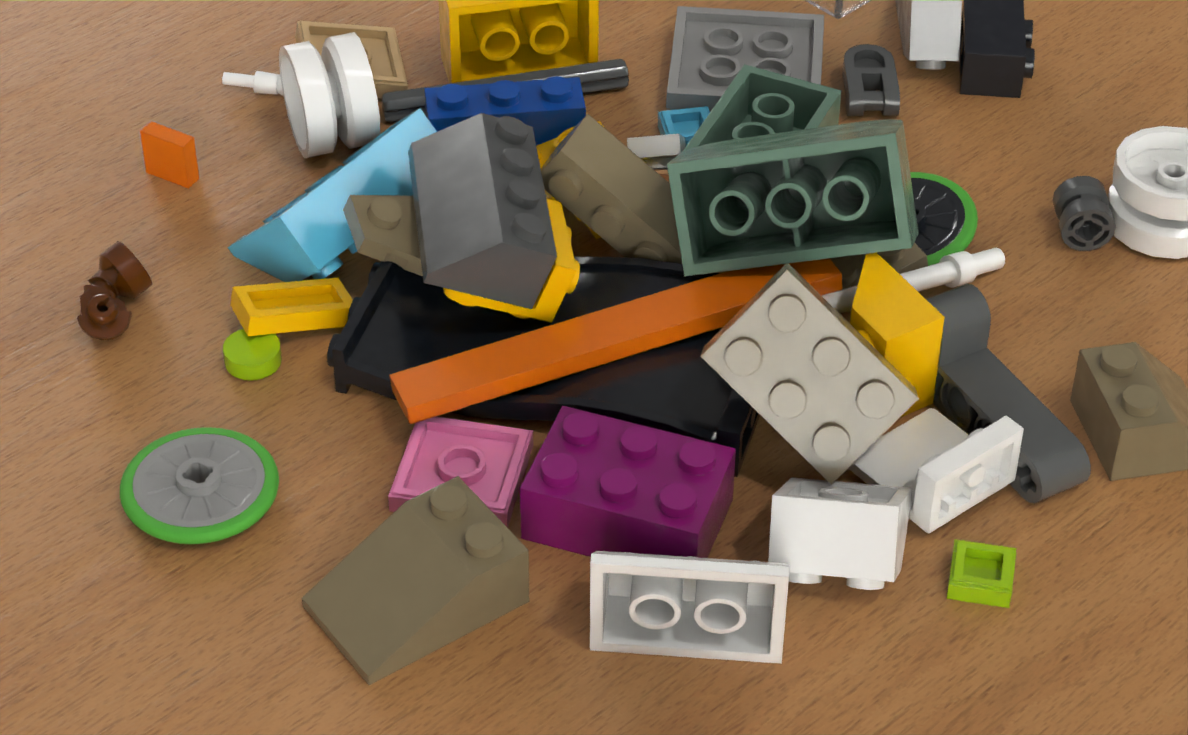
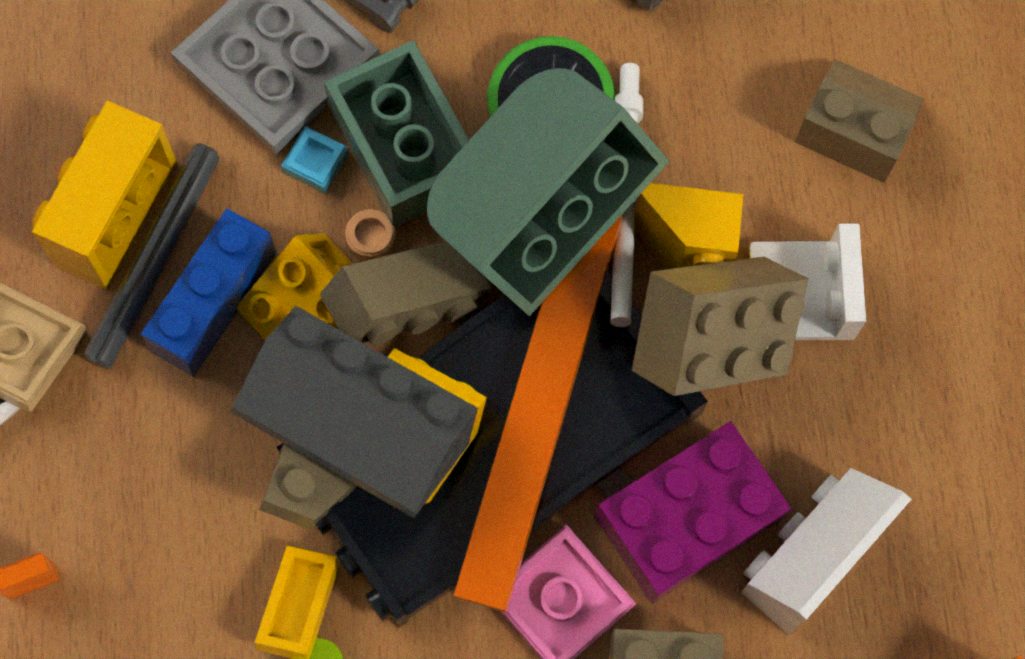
camera: 55 degrees left, 30 degrees up
medium azure wedge [227,108,437,282] -> none
white wheel [279,32,380,158] -> none
white plate [627,134,686,170] -> none
white slope [768,477,912,590] -> none
dark grey beam [926,284,1091,504] -> none
lime tile [947,539,1017,608] -> none

